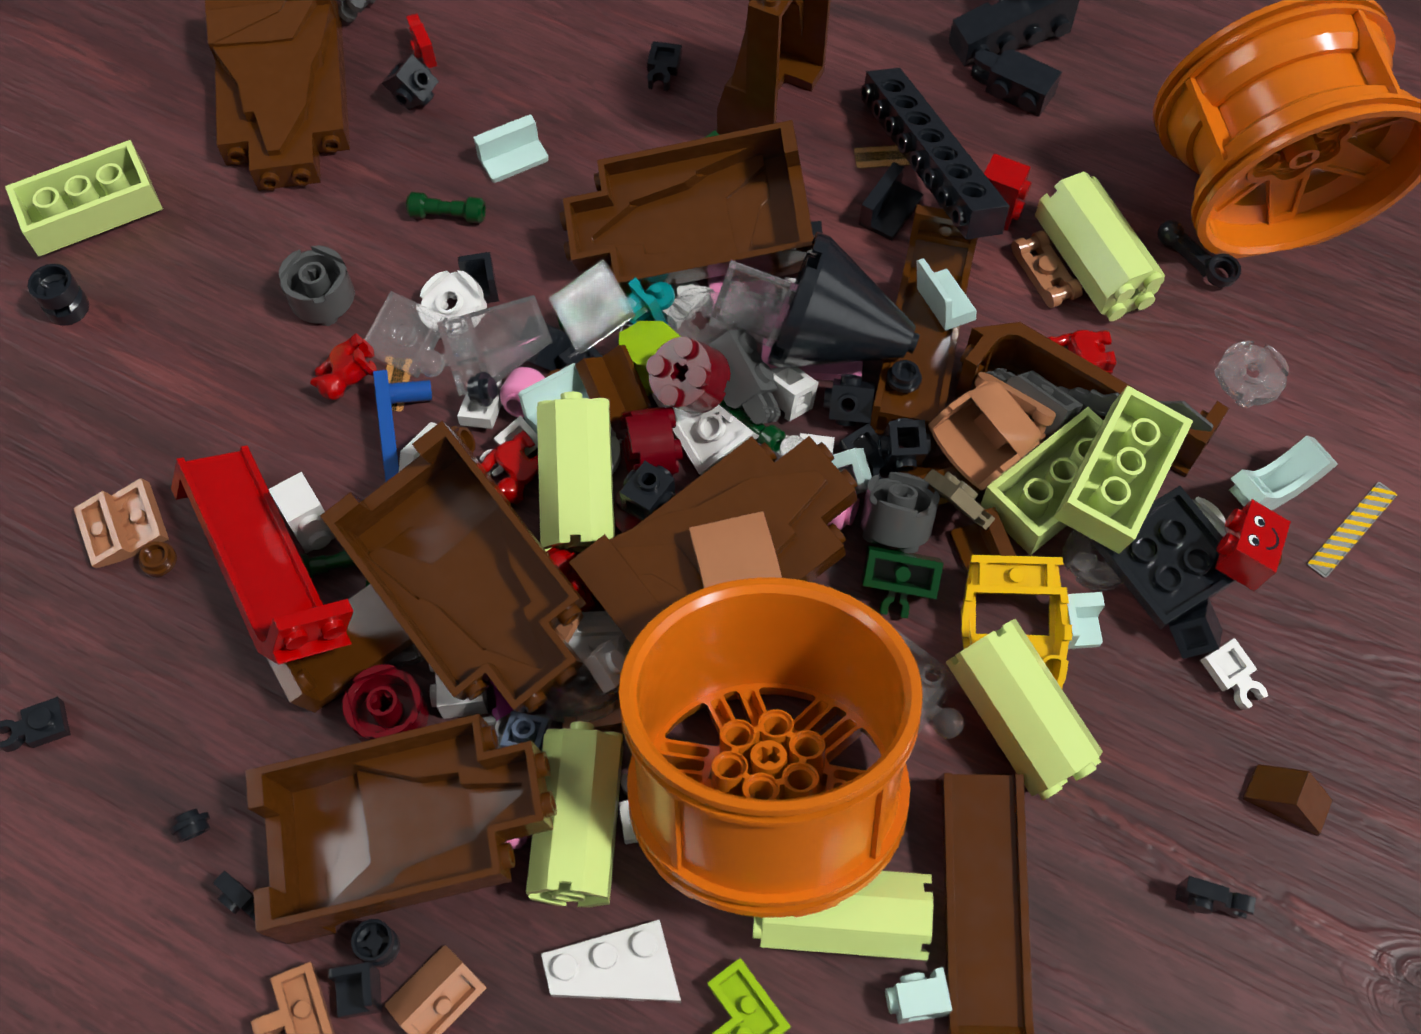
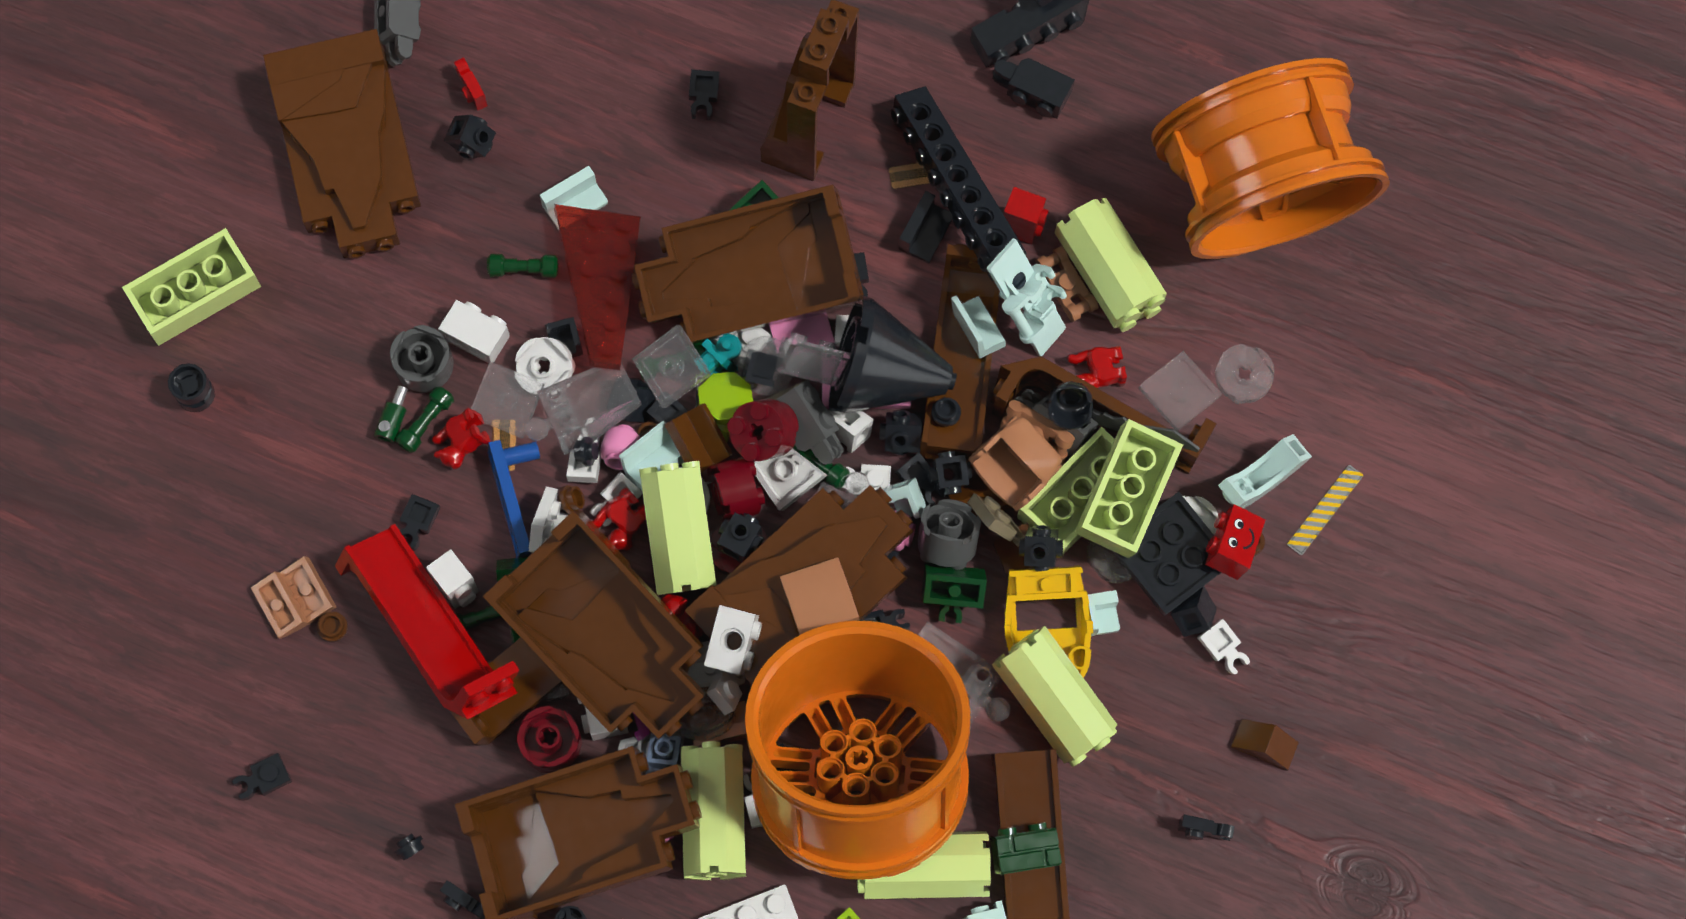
camera: 10 degrees left, 10 degrees up
black piece [1157,220,1242,288] -> none
none -> dark green piece [374,386,408,443]
none -> dark green piece [396,386,454,453]
none -> black plate [399,494,441,551]
none -> white brick [438,300,510,365]
none -> clear red wing [554,204,641,371]
none -> white brick [704,605,762,675]
none -> black panel [742,349,778,387]
none -> light aqua piece [987,238,1067,356]
none -> dark green brick [990,822,1062,875]
none -> black brick [1019,525,1063,571]
none -> black hair [1048,381,1093,430]
none -> clear plate [1138,351,1222,431]

